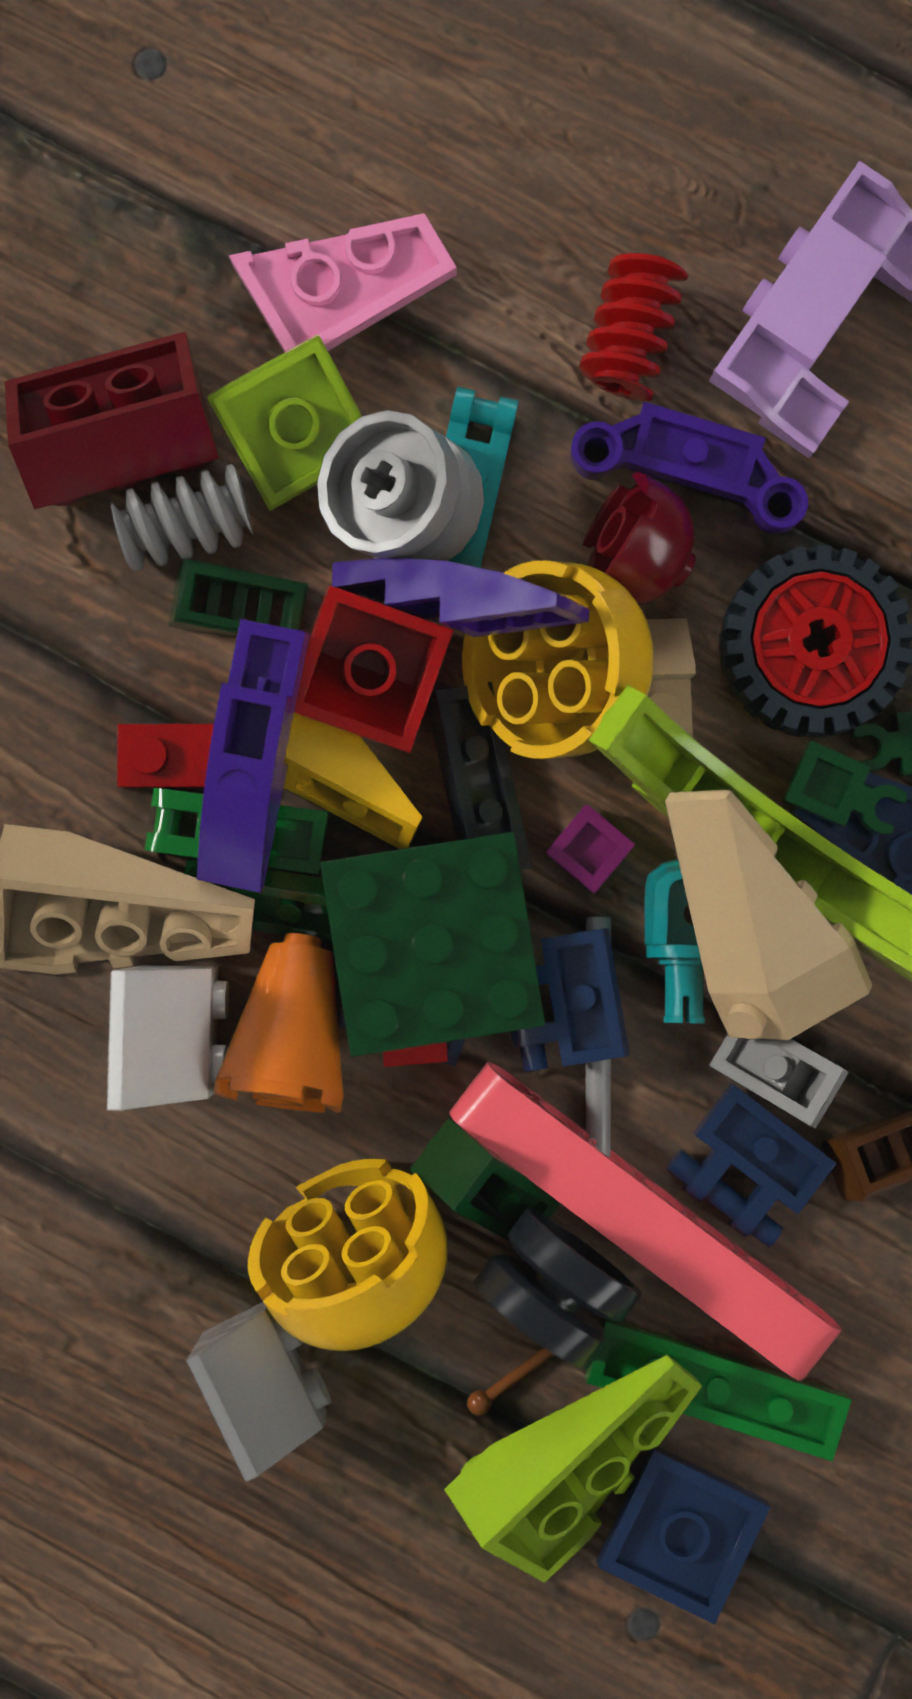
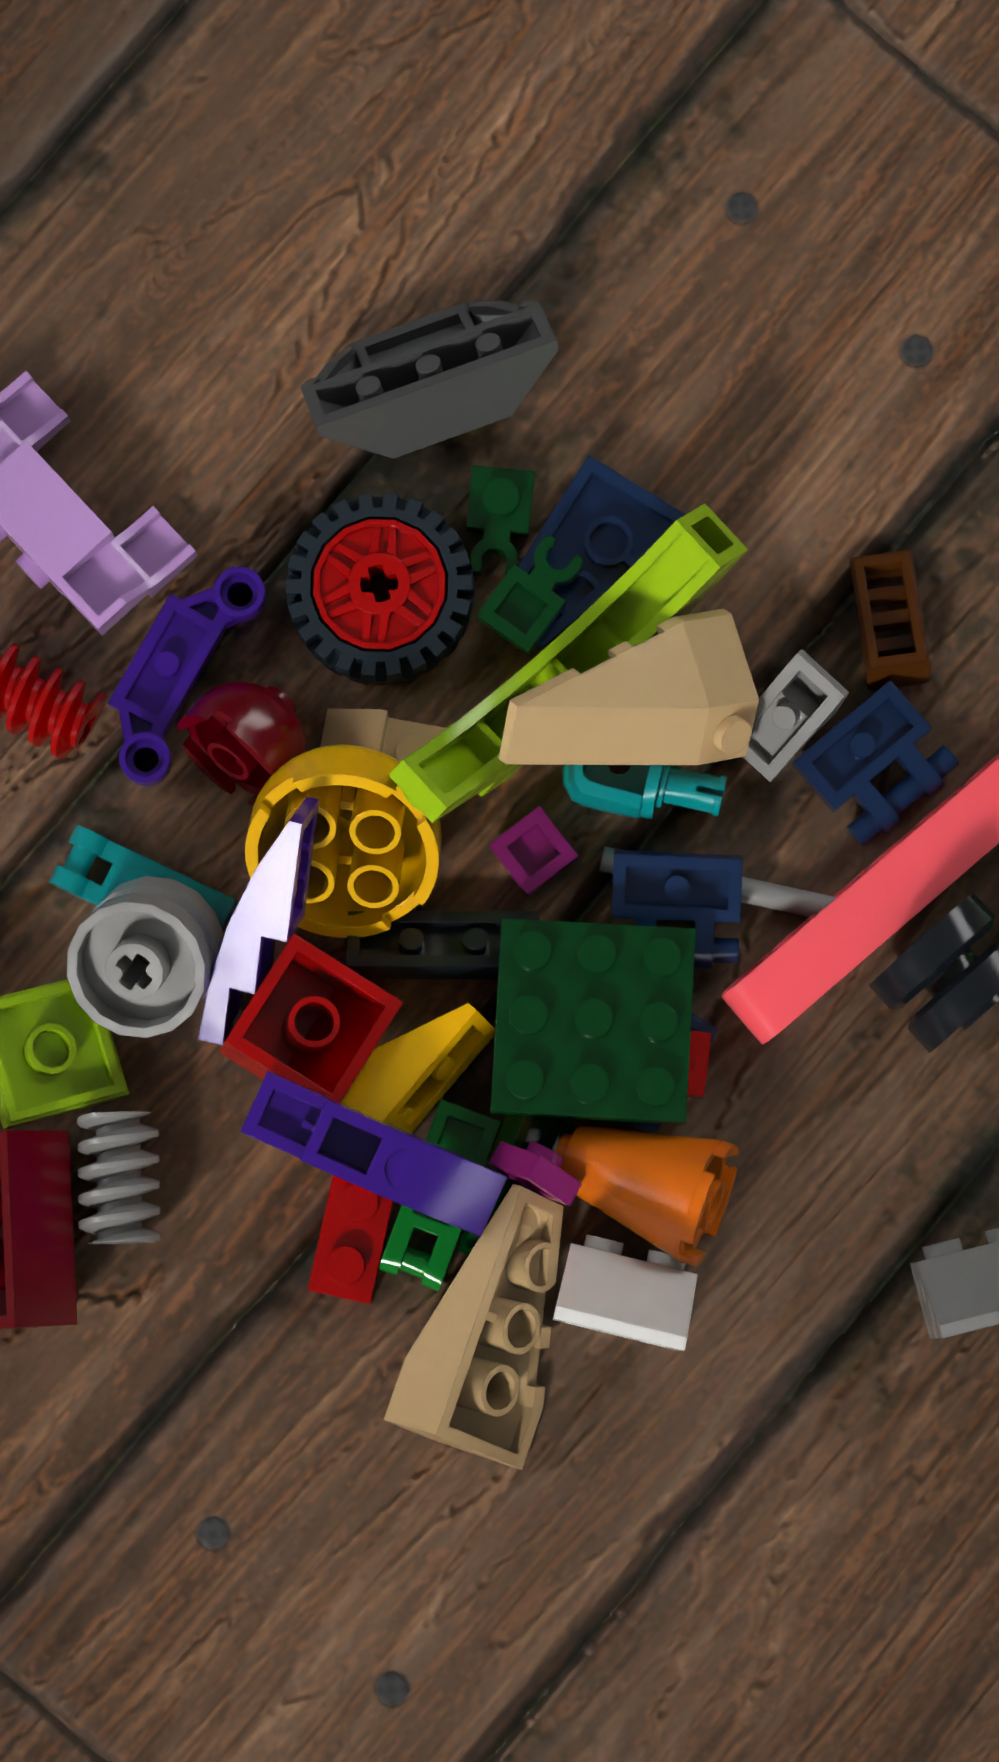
camera: 70 degrees left, 5 degrees down
dark green slope [169,559,308,638] -> none
yellow cylinder [248,1159,448,1351] -> none
dark green slope [410,1118,561,1242] -> none
none -> magenta plate [489,1141,582,1206]

